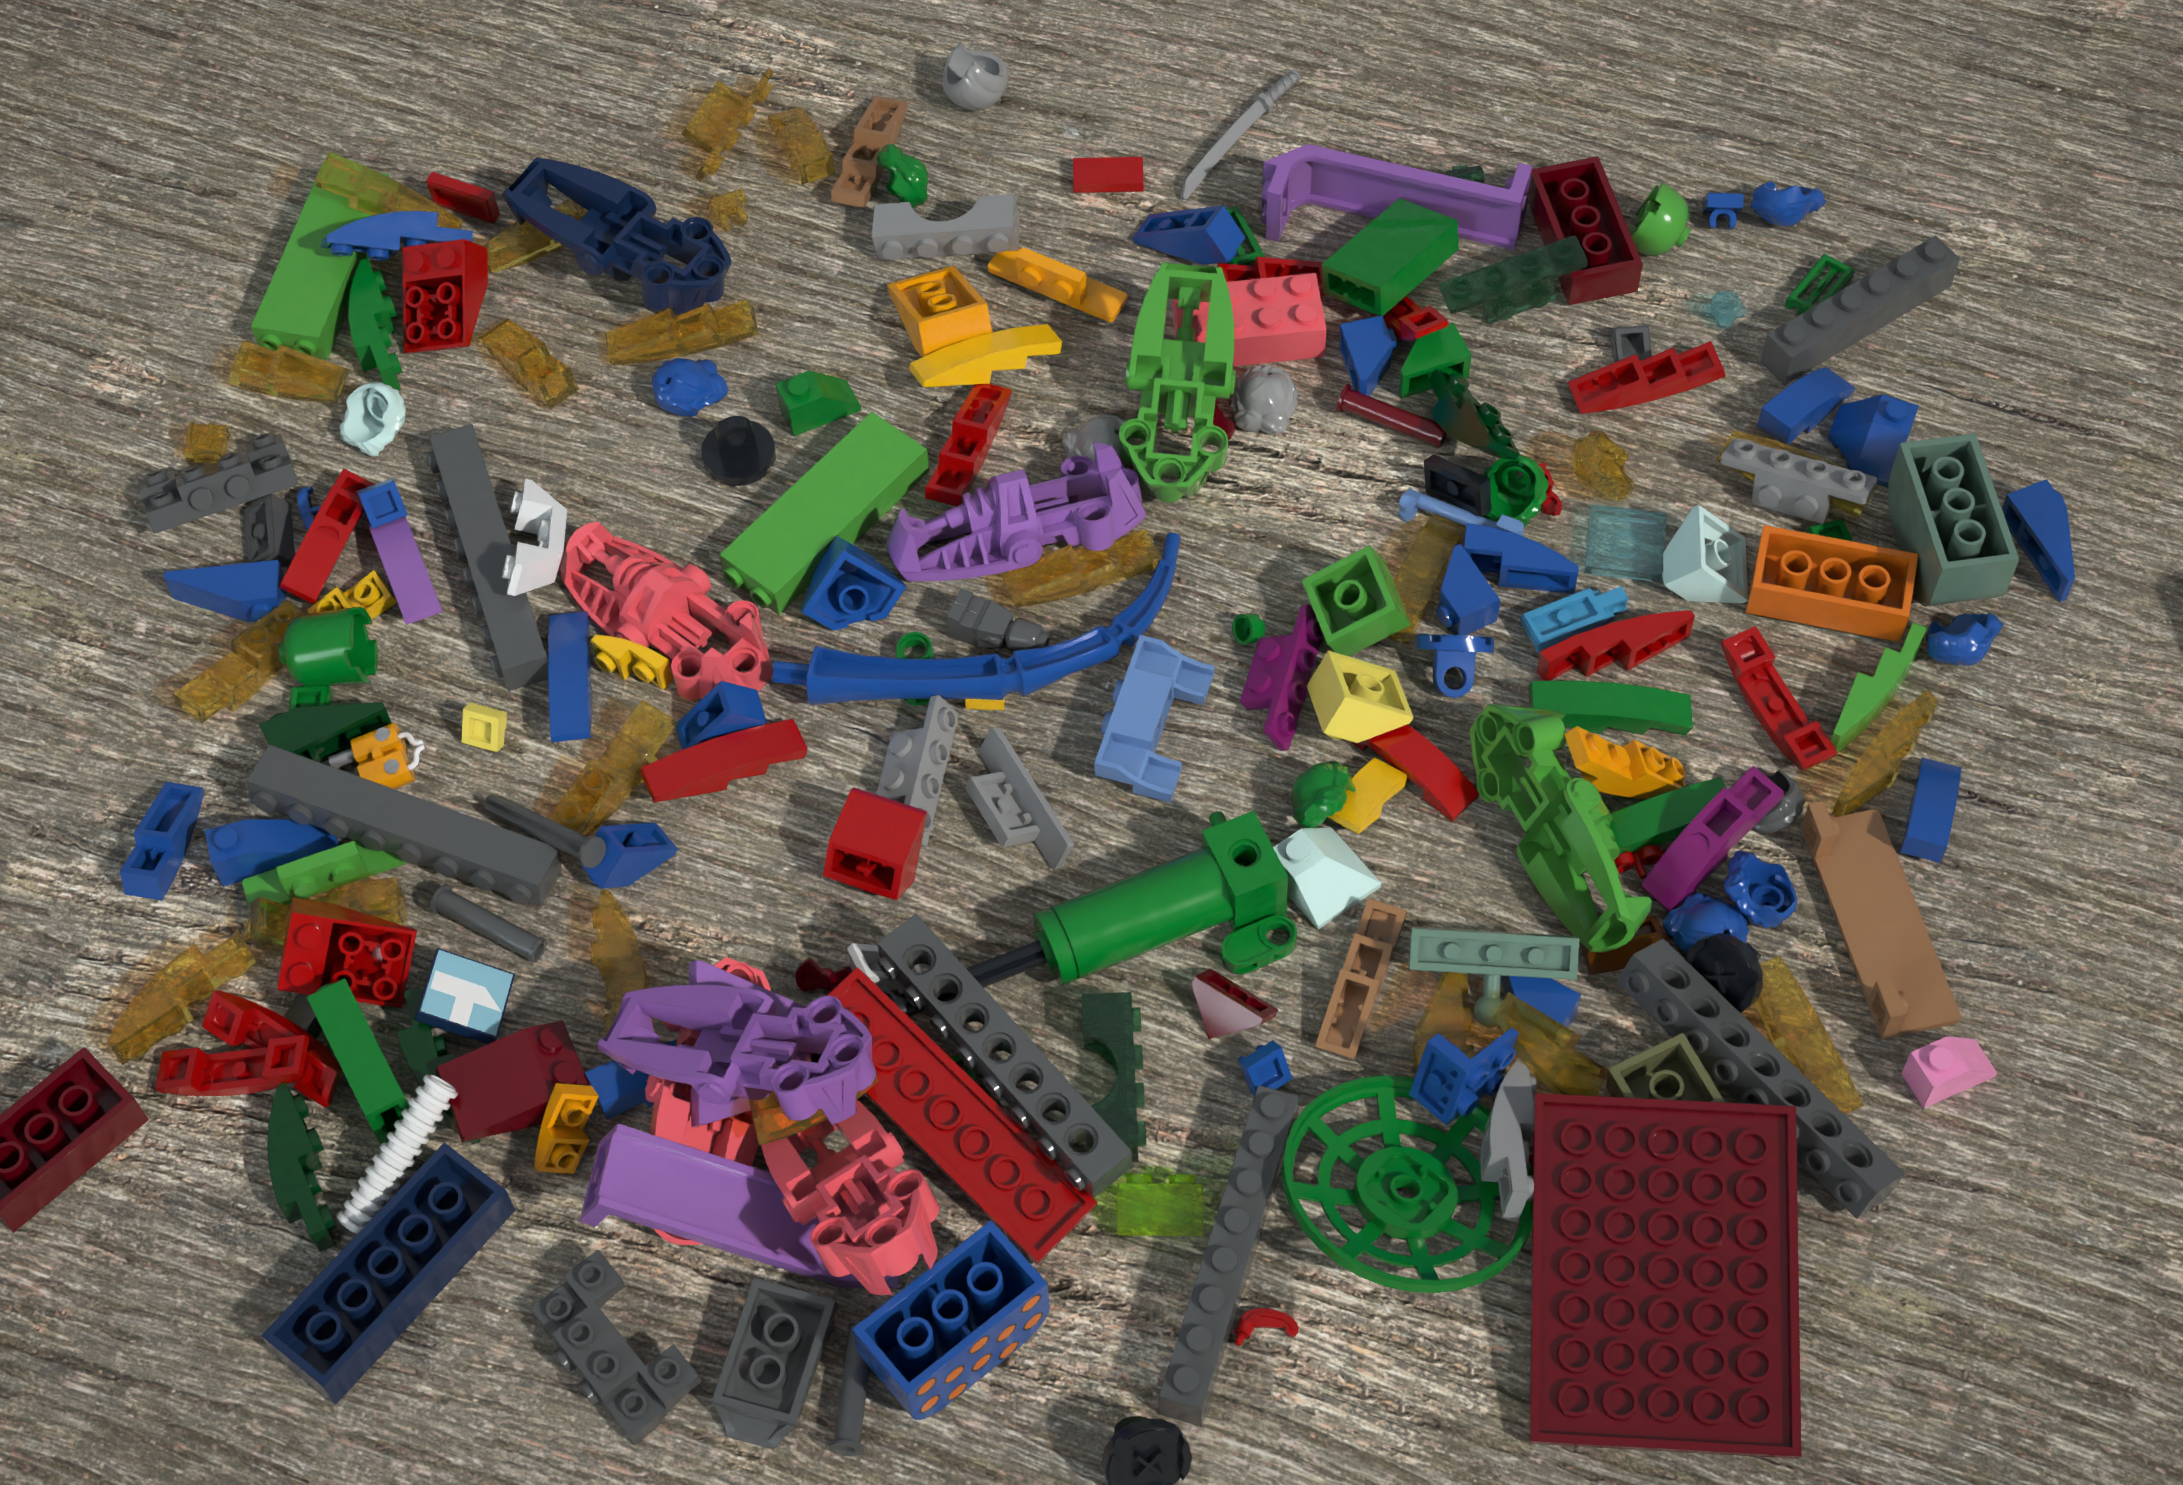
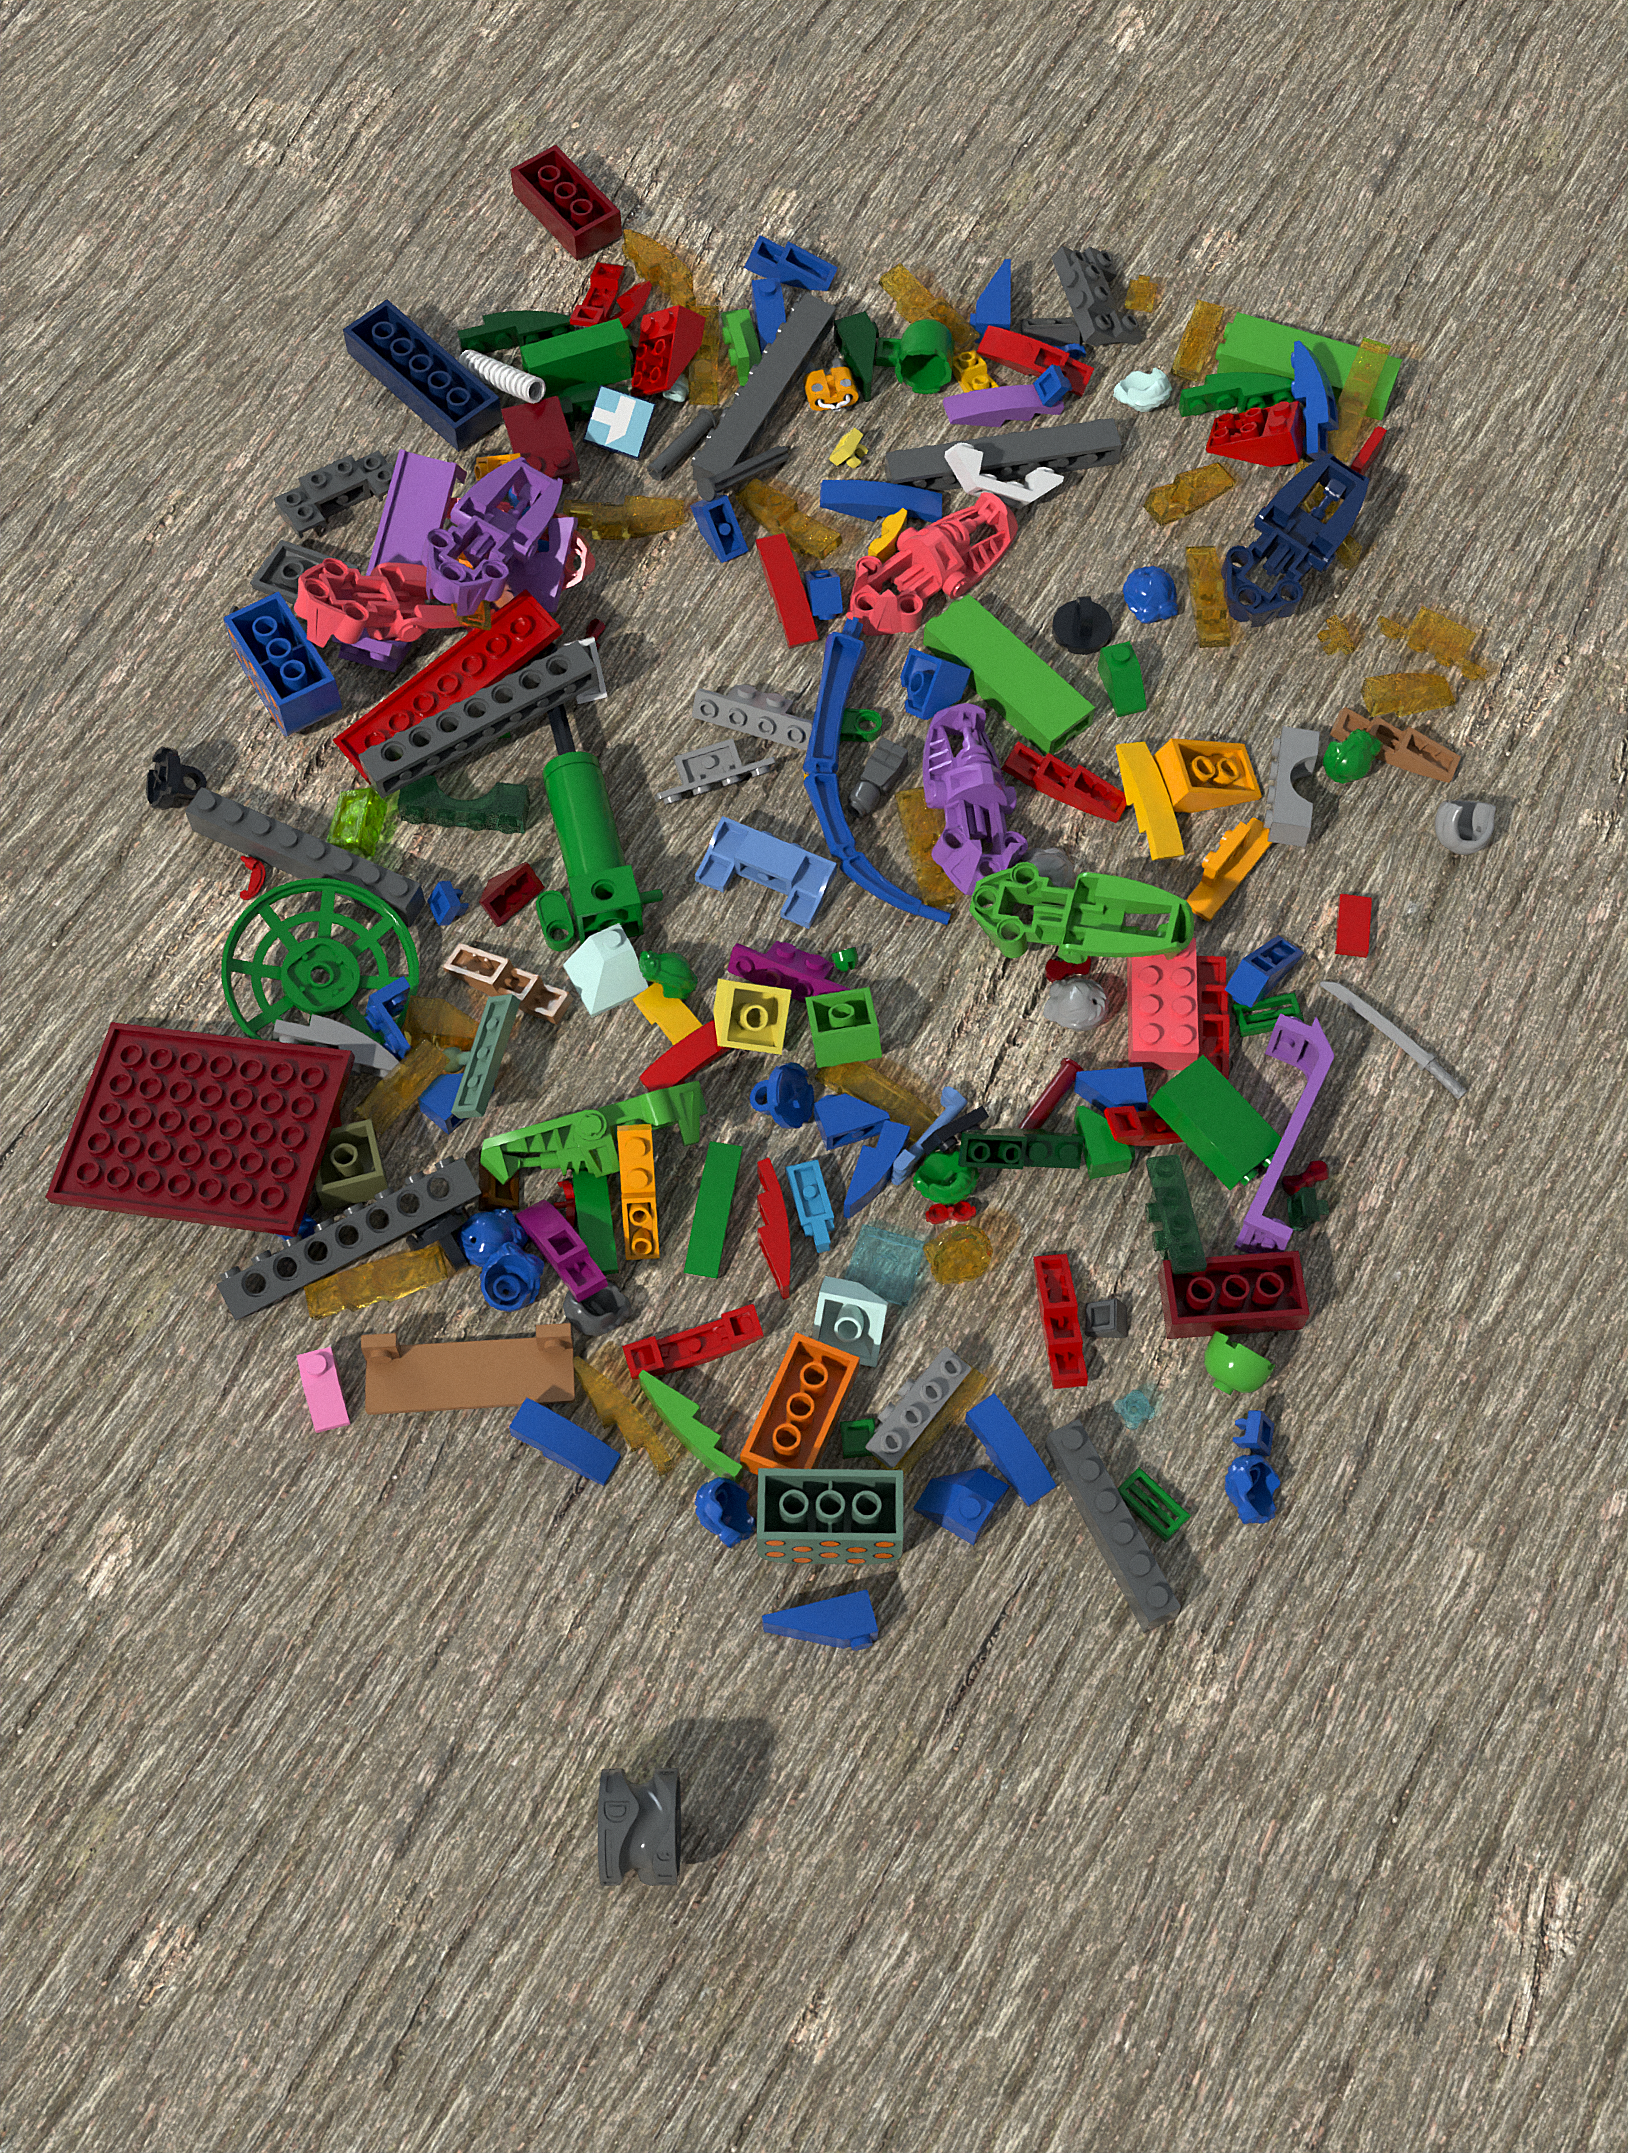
camera: 95 degrees right, 5 degrees up
red slope [823,787,928,901] -> none

